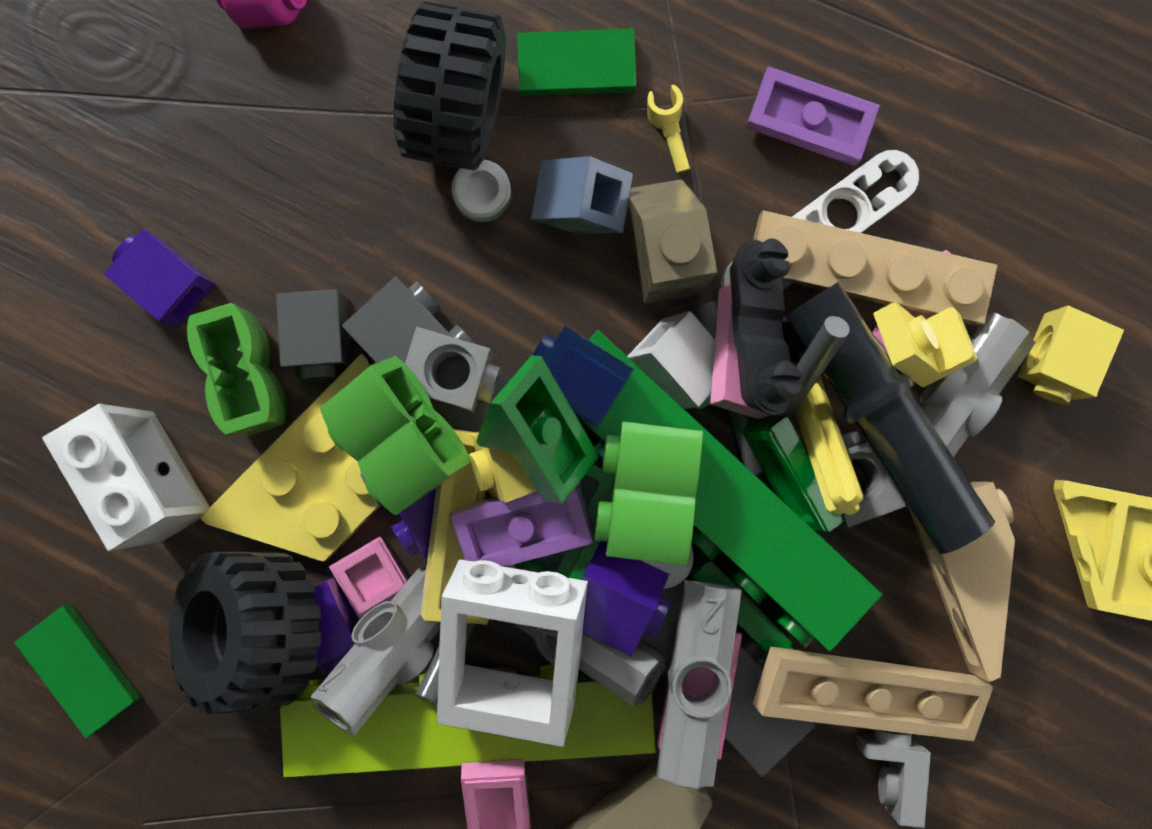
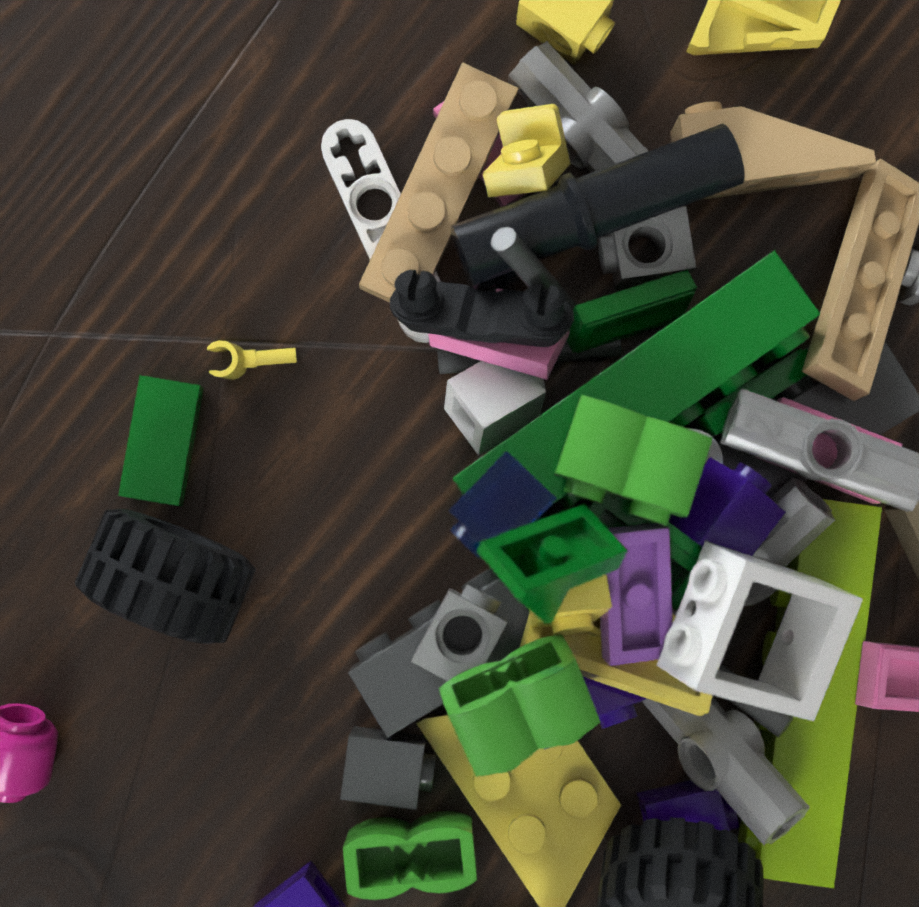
camera: 75 degrees left, 0 degrees up
bright pink tile [329,535,409,618] -> none
white tile [452,160,511,222] -> none
sand blue brick [531,156,633,234] -> none
dark tan slope [627,179,717,305] -> none
medium lavender plate [745,66,880,166] -> none
light yellow axle [795,376,863,516] -> none

